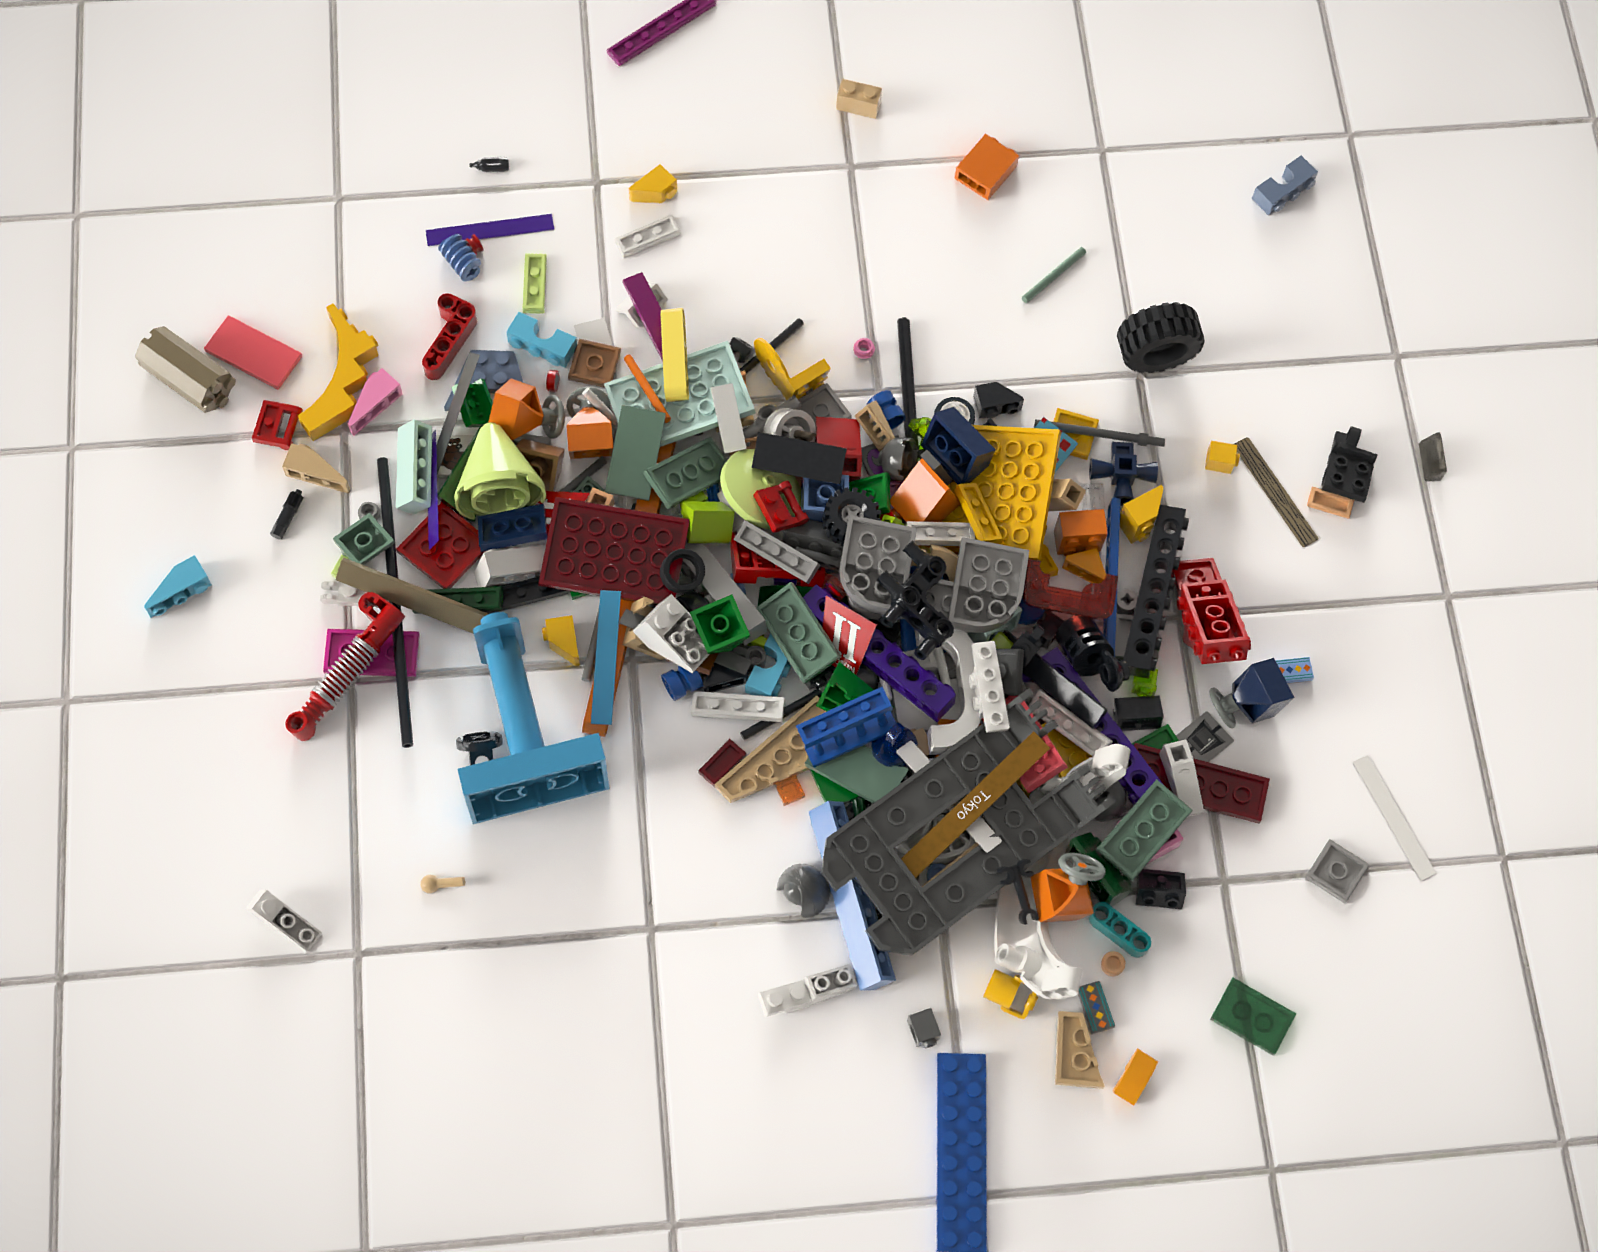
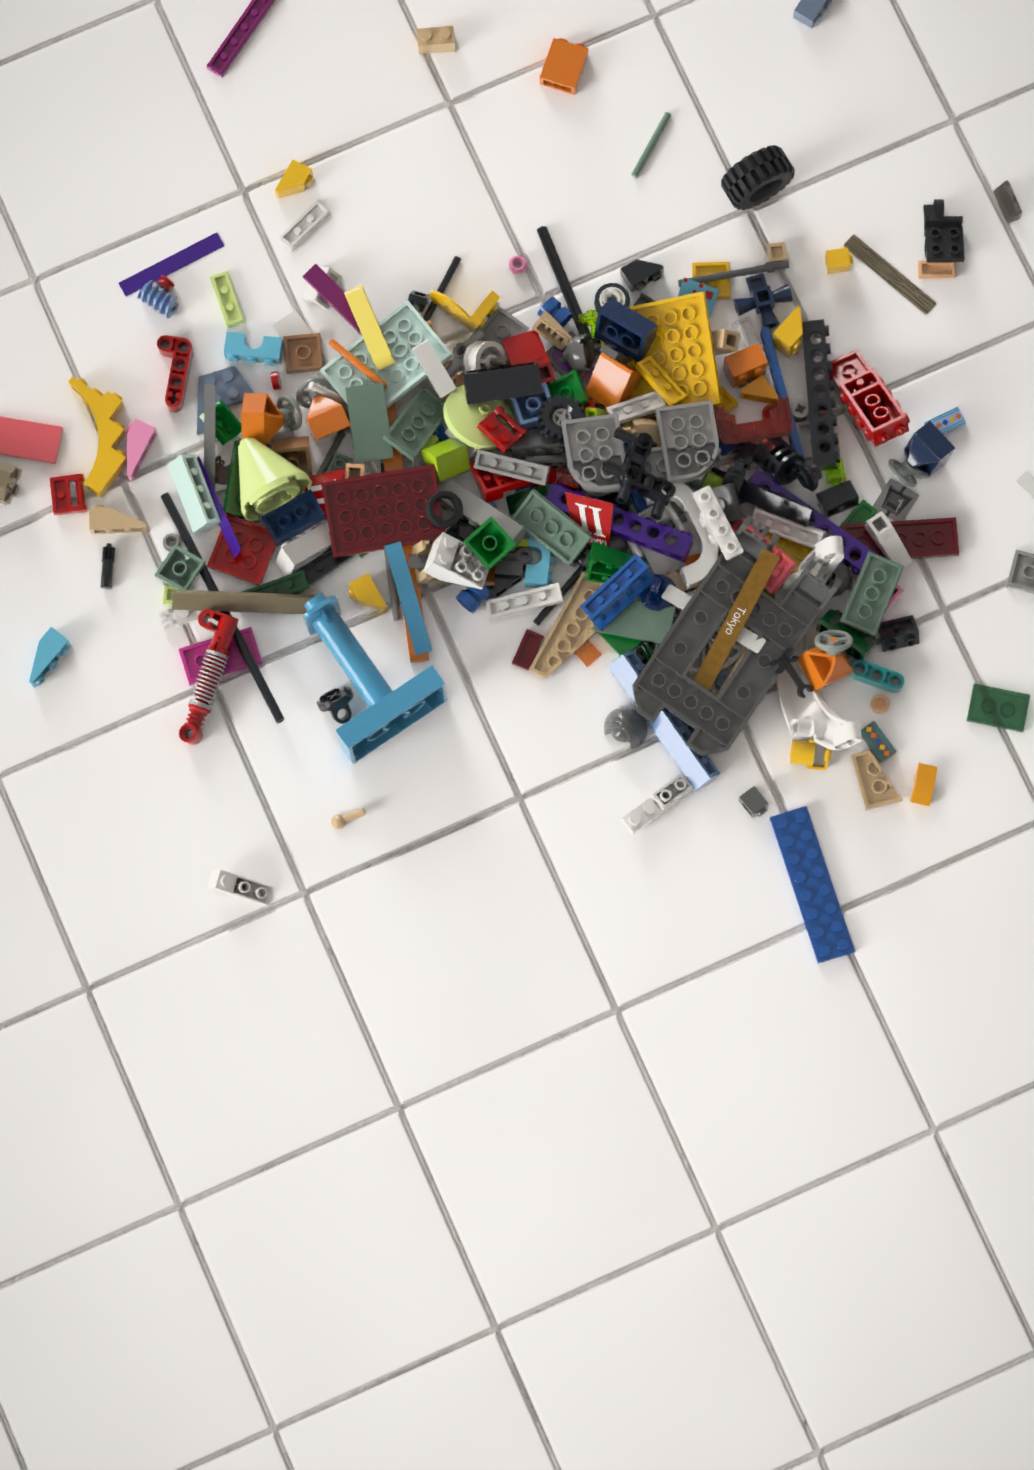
camera: 10 degrees left, 10 degrees up
black piece [469,157,509,172] -> none
none -> tan plate [766,242,788,263]

